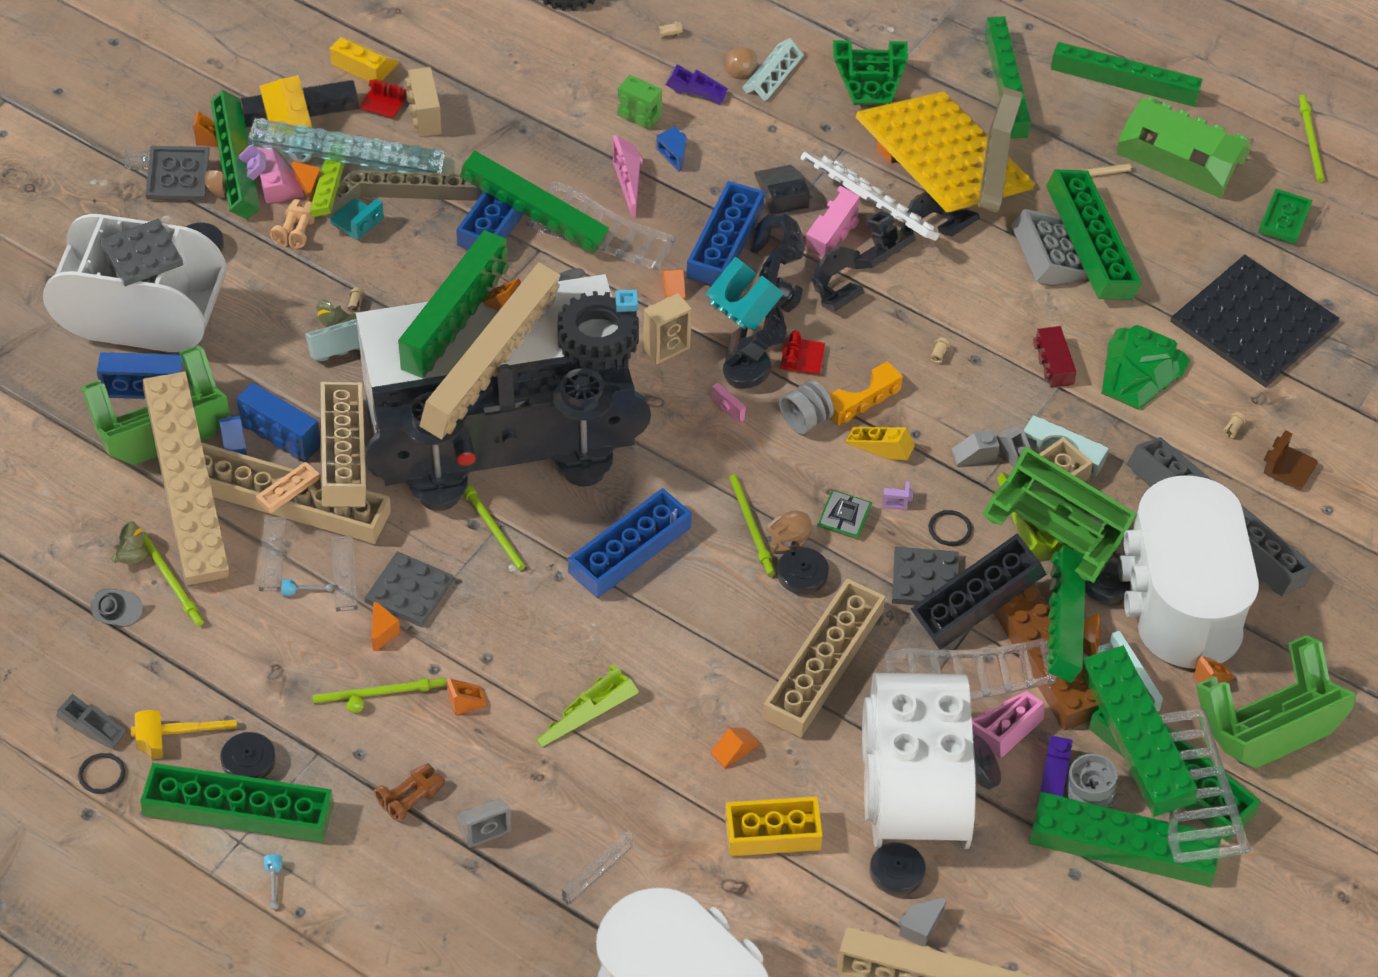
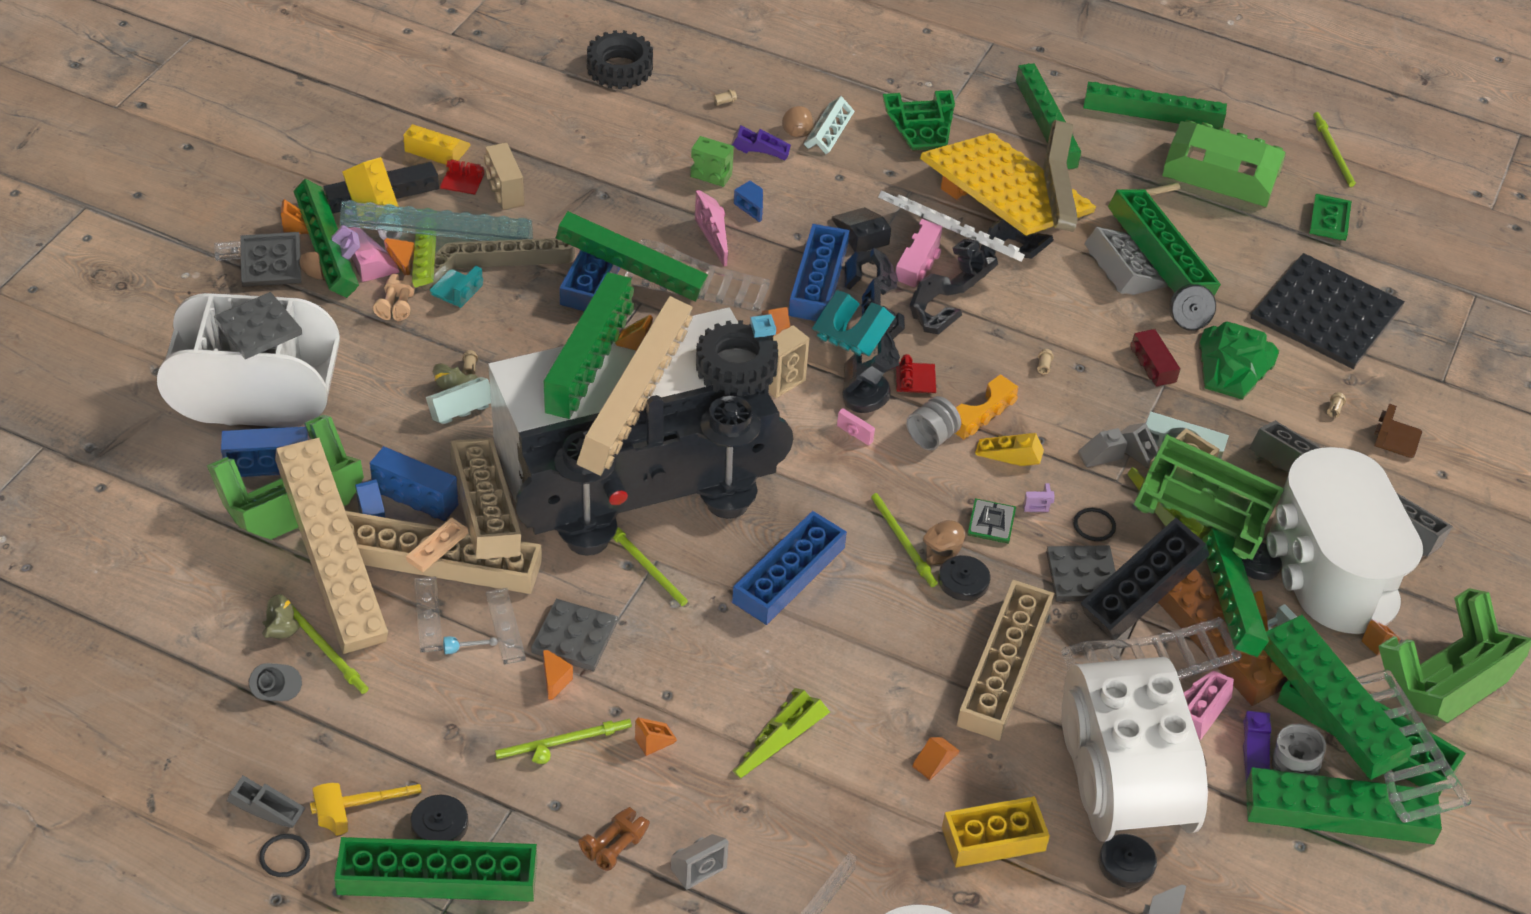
camera: 10 degrees left, 5 degrees down
none -> wheel [1169,284,1216,330]

